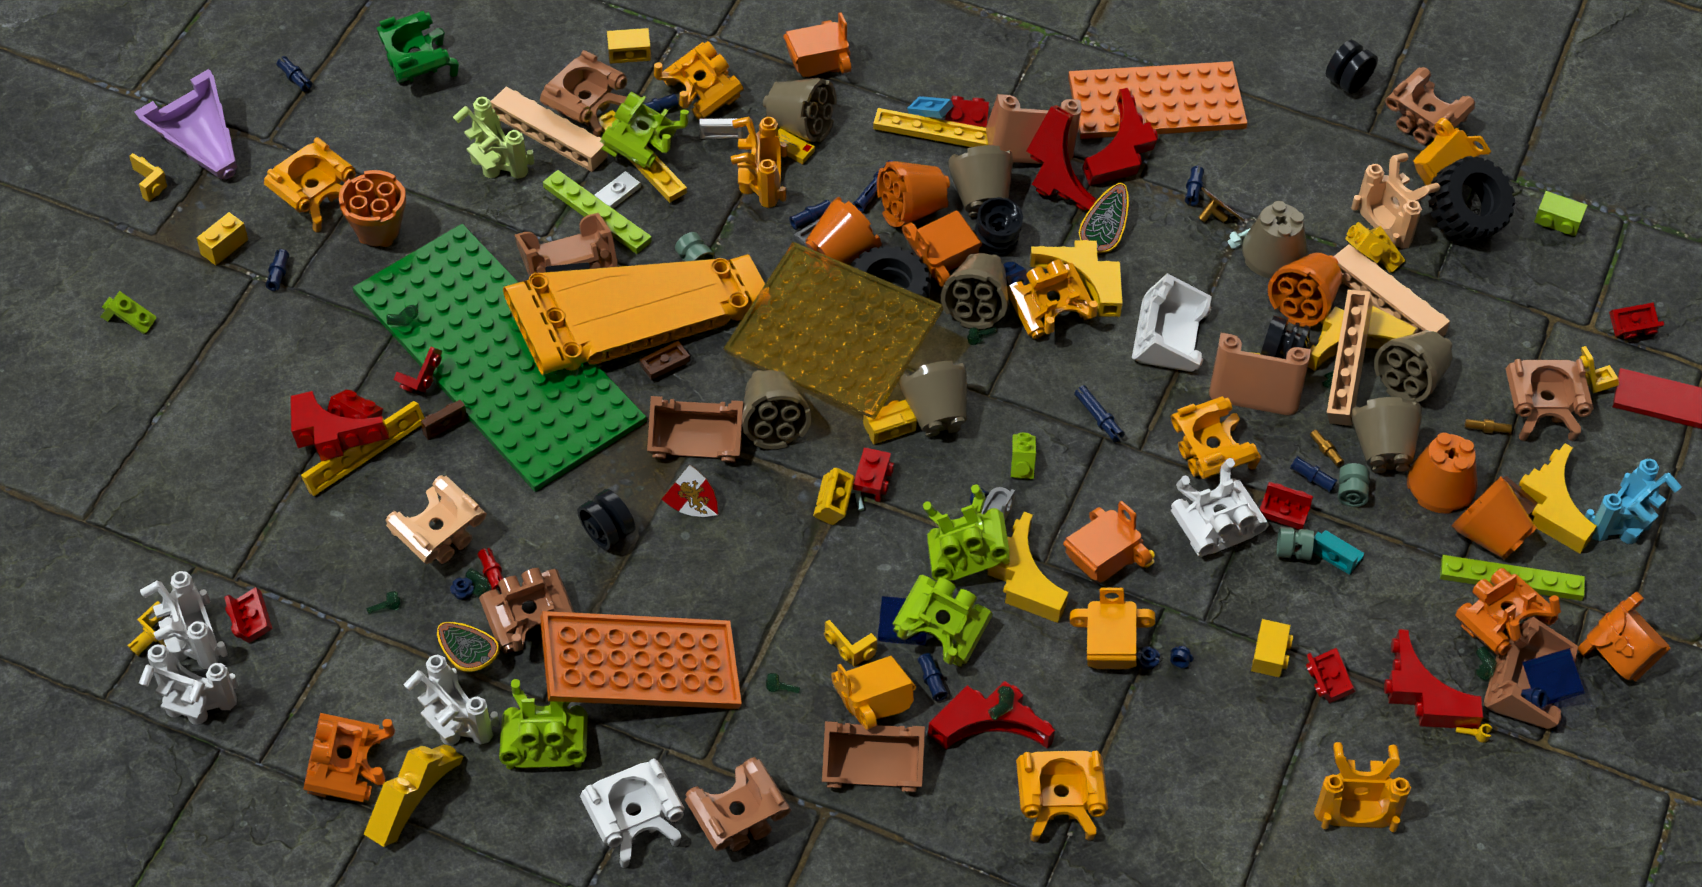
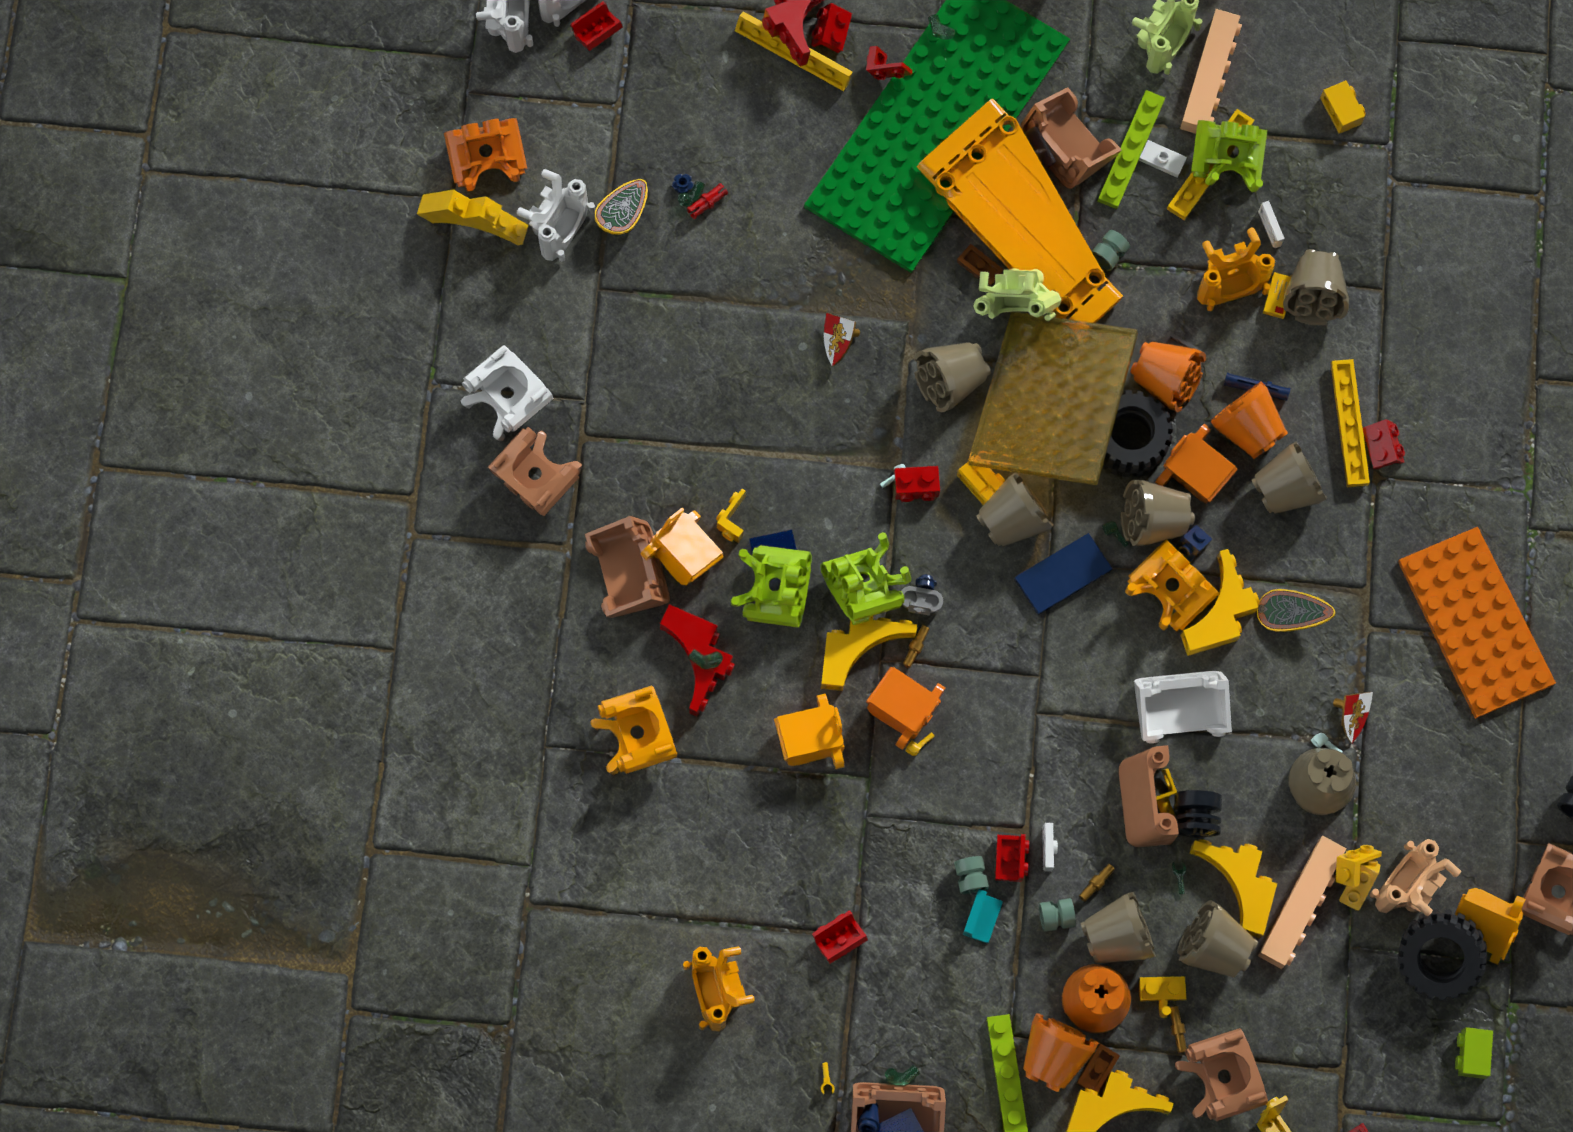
camera: 70 degrees right, 20 degrees up
clear green hand [366,591,400,614] -> none
light nougat piece [386,475,487,564] -> none
reddish brown plate [421,400,467,440] -> none
nougat piece [479,568,575,654] -> none
lime piece [499,679,588,769] -> none
nougat piece [540,50,627,137] -> none
orange plate [540,611,742,709] -> none
black wheel [577,489,636,550] -> none
dark blue pin [644,93,679,114] -> none
nougat windscreen [647,396,744,463] -> none
light orange piece [654,41,744,120] -> none
clear green hand [766,673,800,693] -> none
orange piece [783,12,851,77] -> none
dark blue pin [789,199,830,229] -> none
yellow brick [813,468,855,525] -> none
dark azure plate [907,96,953,119] -> none
dark blue pin [918,653,948,701] -> none
black wheel [974,197,1023,256] -> none
nougat windscreen [986,94,1082,164] -> none
lime bracket [1011,432,1036,479] -> none
red arch [1026,105,1098,211] -> none
dark blue pin [1074,385,1125,442] -> none
red arch [1082,88,1158,186] -> none
dark blue plate [1137,646,1160,670] -> none
dark blue plate [1170,646,1194,668] -> none
light orange piece [1171,396,1262,479] -> none
white piece [1171,458,1269,558] -> none
dark blue pin [1185,166,1204,206] -> none
yellow brick [1251,619,1293,678] -> none
orange cone [1268,253,1342,327] -> none
dark blue pin [1290,456,1337,493] -> none
light nougat brick [1327,290,1373,426] -> none
red arch [1384,629,1483,729] -> none
orange piece [1455,568,1561,655] -> none
none -> pearl gold bar [903,625,930,668]
none -> yellowish green piece [973,268,1061,321]
none -> dark blue tile [1014,533,1112,615]
none -> white plate [1042,823,1058,871]
none -> yellow plate [1139,977,1186,1018]

